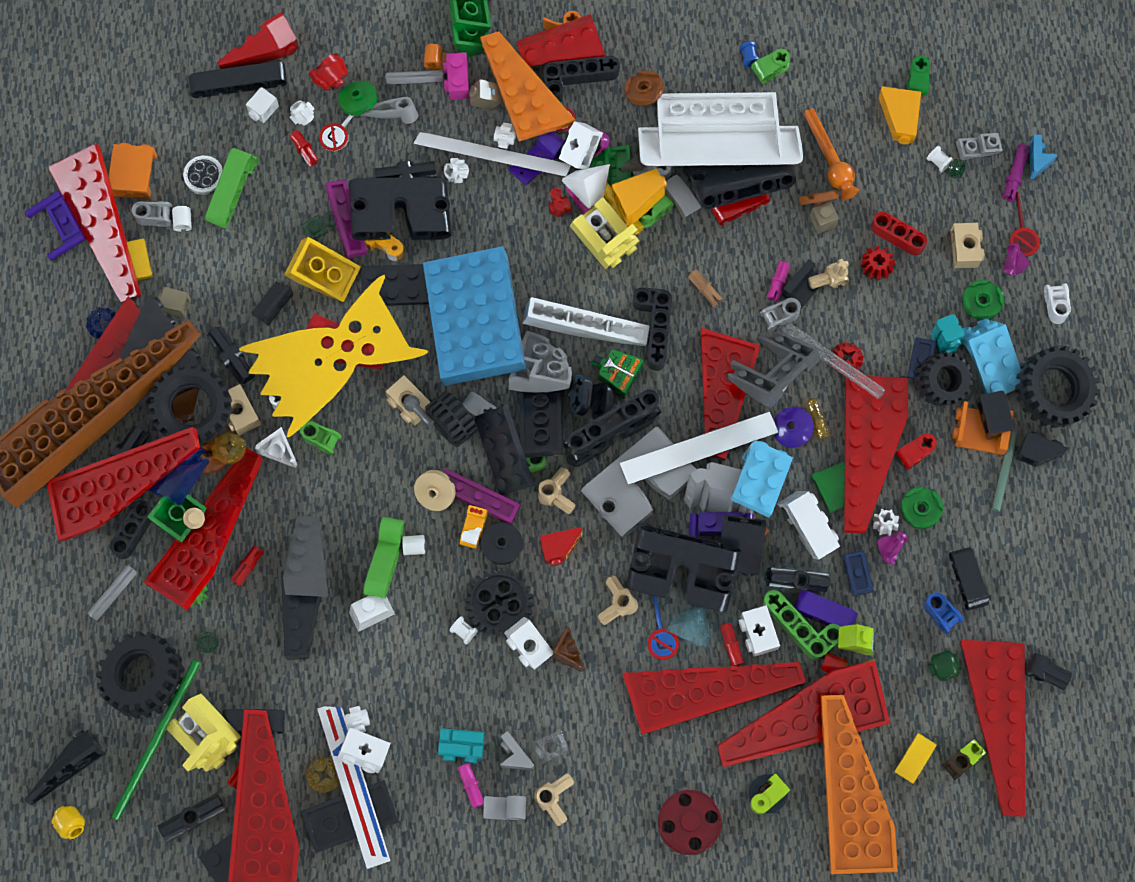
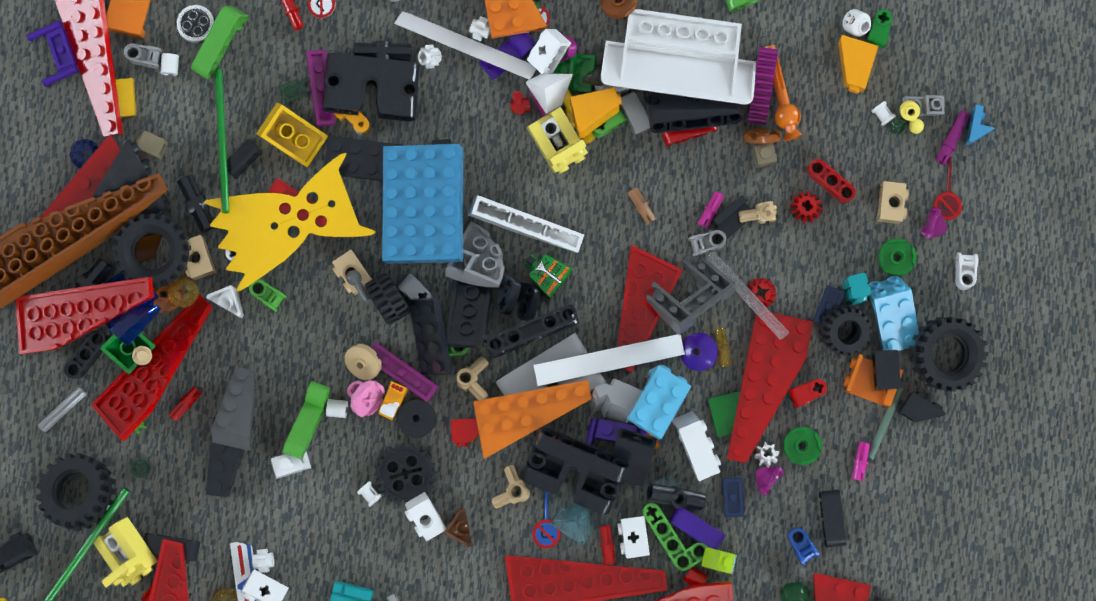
camera: 10 degrees right, 10 degrees up
black beam [633,287,672,371] -> none
none -> green piece [214,69,230,214]
none -> bright pink tile [347,380,385,417]
none -> orange wing [473,380,592,459]
none -> magenta gear [747,47,778,125]
none -> white head [843,9,871,37]
none -> dark pink axle [851,442,870,481]
none -> light yellow plate [899,100,924,134]

